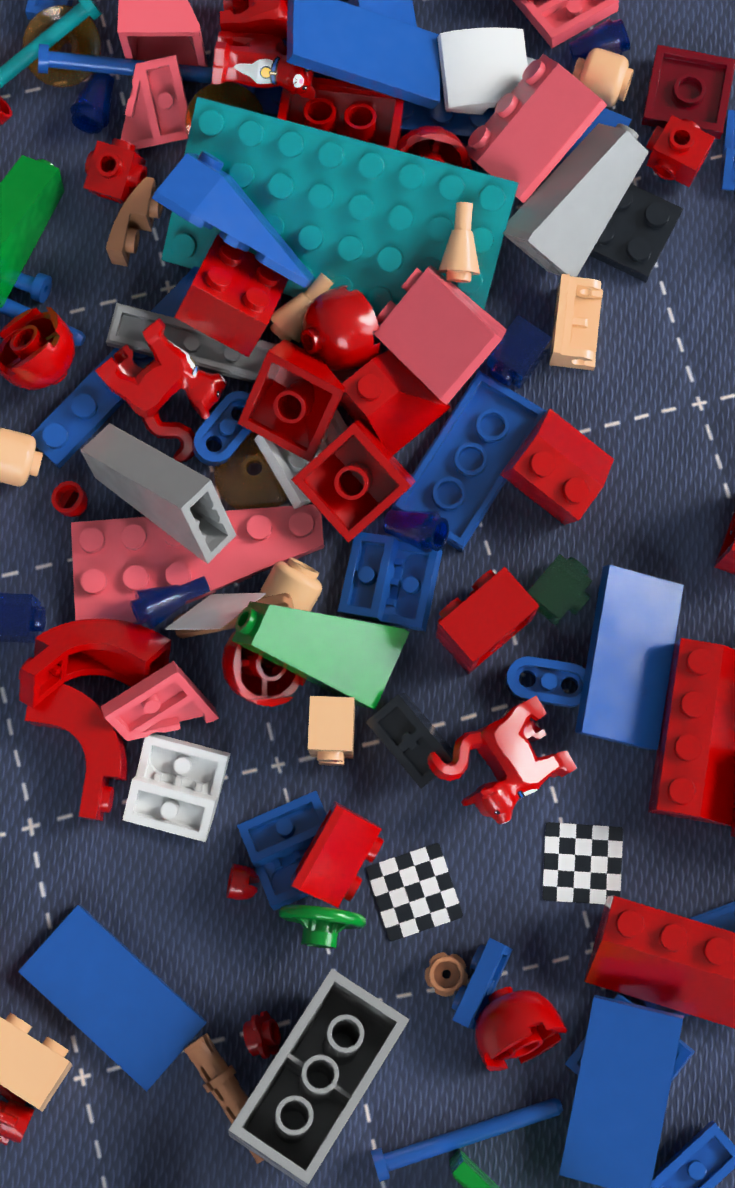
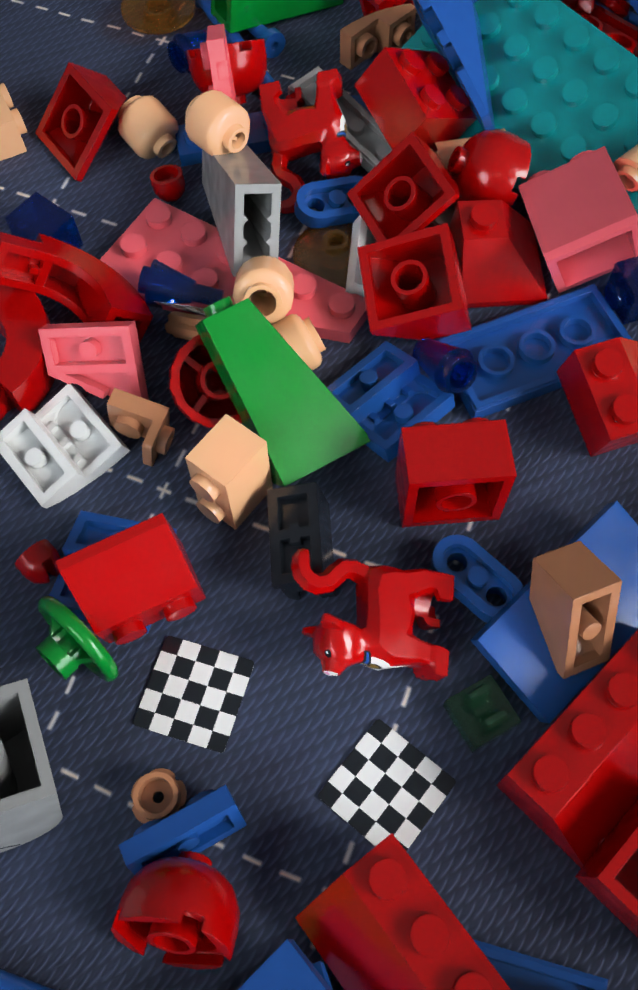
camera: 35 degrees right, 15 degrees down
clear green brick [527,554,592,626] -> none
none -> nougat bracket [107,388,175,467]
none -> light nougat head [185,90,250,156]
none -> coral wing [200,24,237,102]
none -> light nougat head [232,255,294,324]
none -> clear green tile [443,674,522,753]
none -> nougat slope [529,541,622,679]

